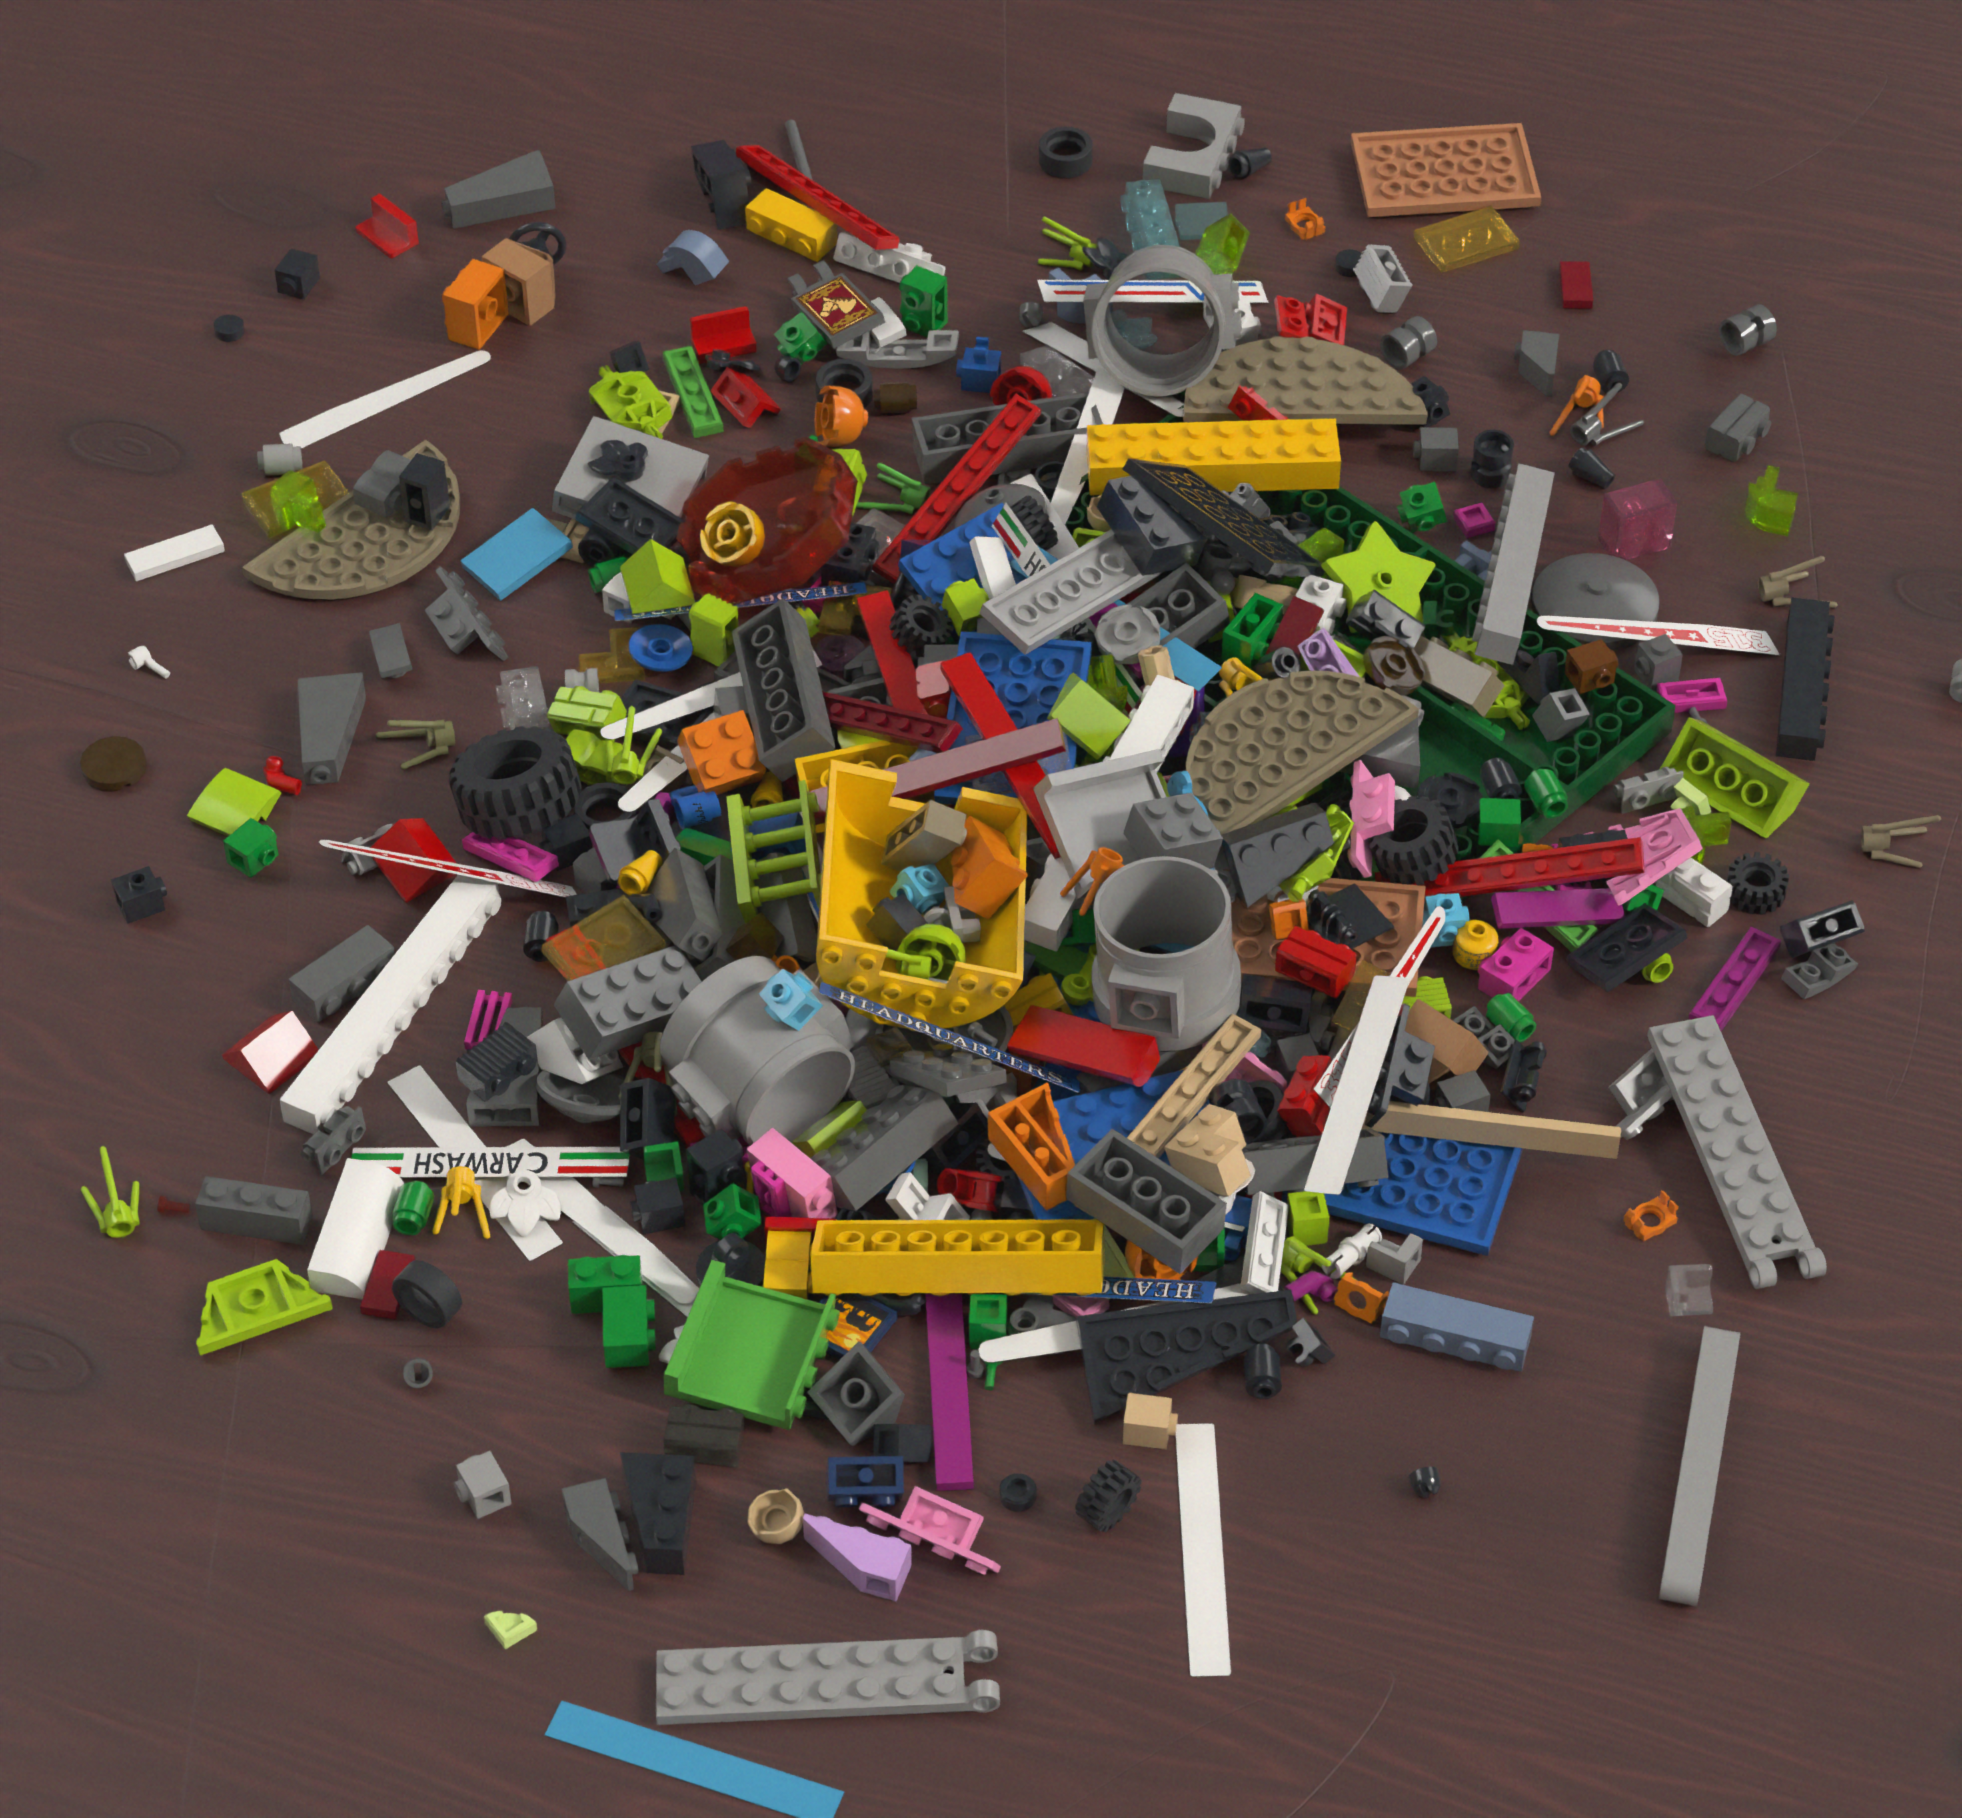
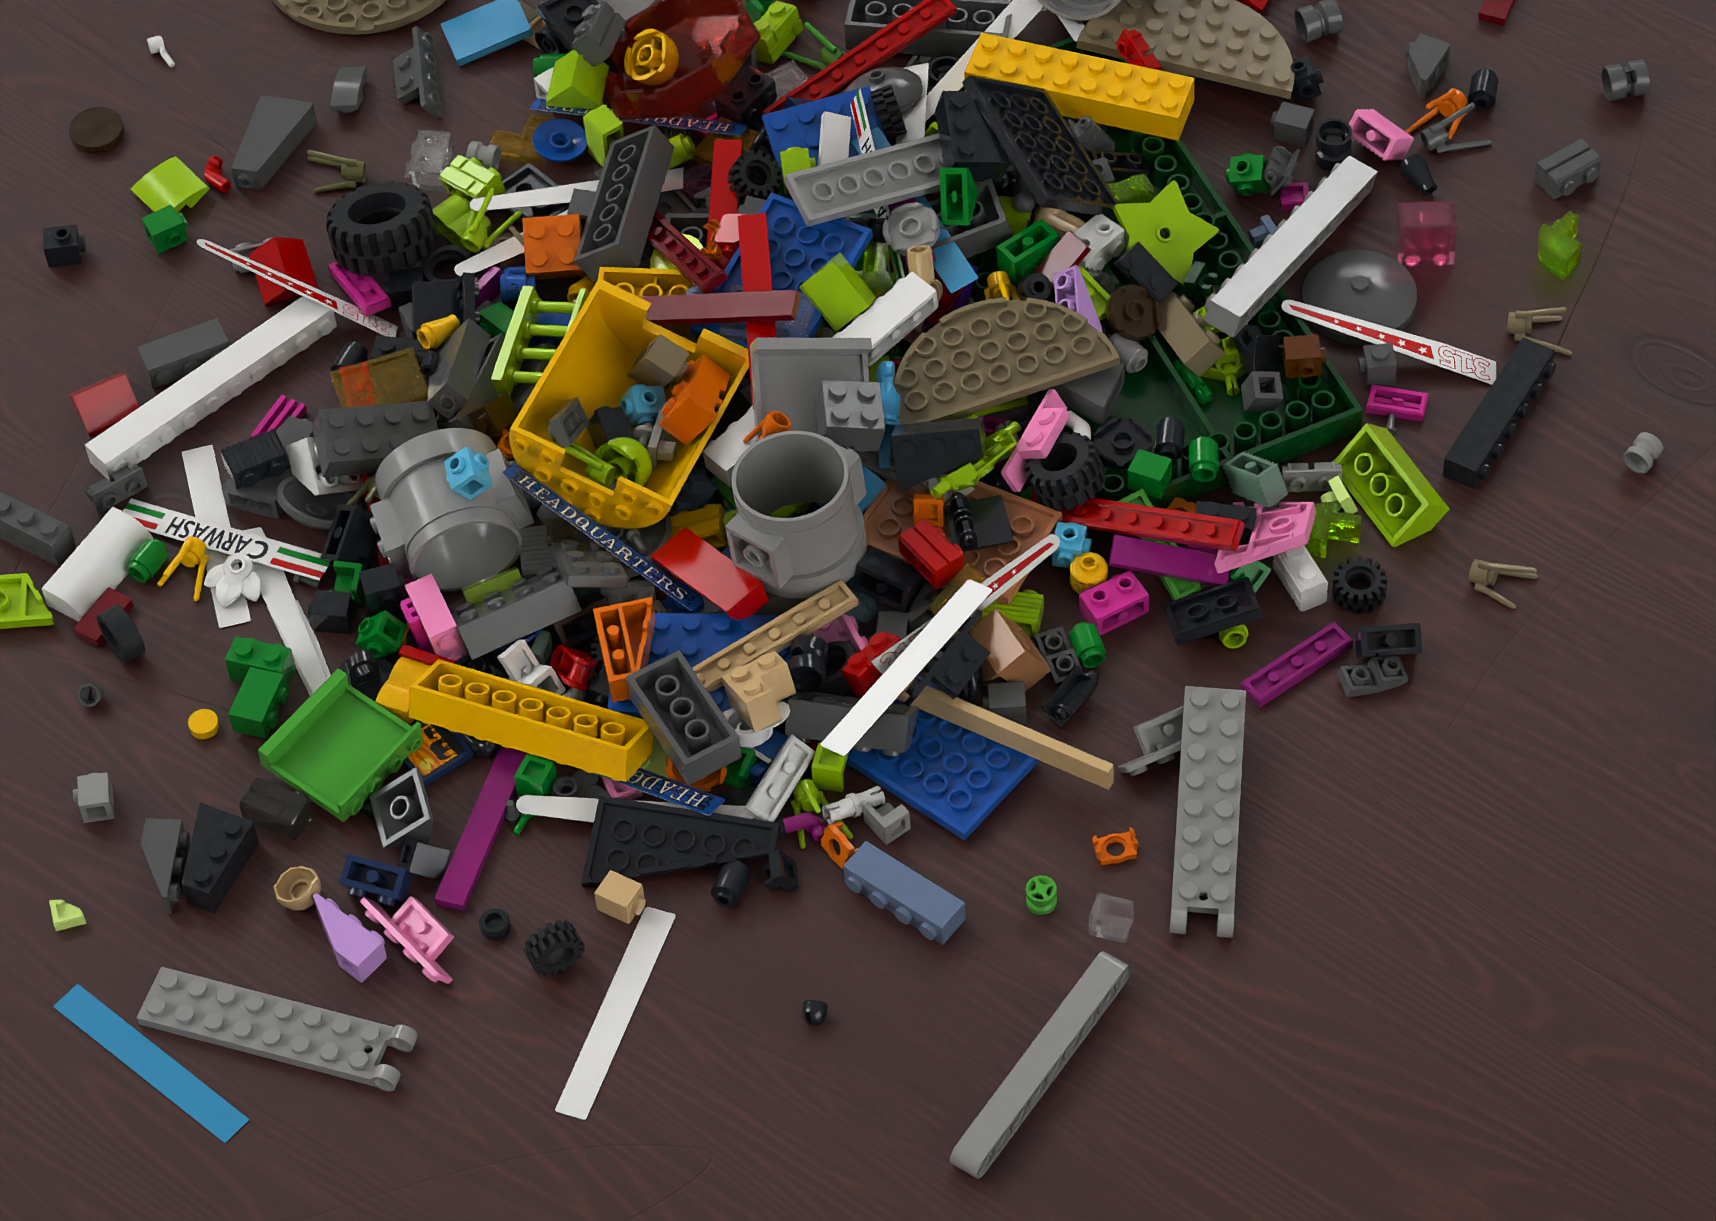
camera: 25 degrees right, 5 degrees up
none -> yellow tile [188,709,219,740]
none -> dark grey plate [548,397,590,448]
none -> dark grey brick [572,1,626,66]
none -> orange piece [700,219,722,262]
none -> green slope [939,167,978,225]
none -> bright green wheel [1026,875,1057,915]
none -> sand green brick [1223,451,1288,508]
none -> dark grey hinge [1263,146,1300,195]
none -> bright pink brick [1349,109,1414,161]

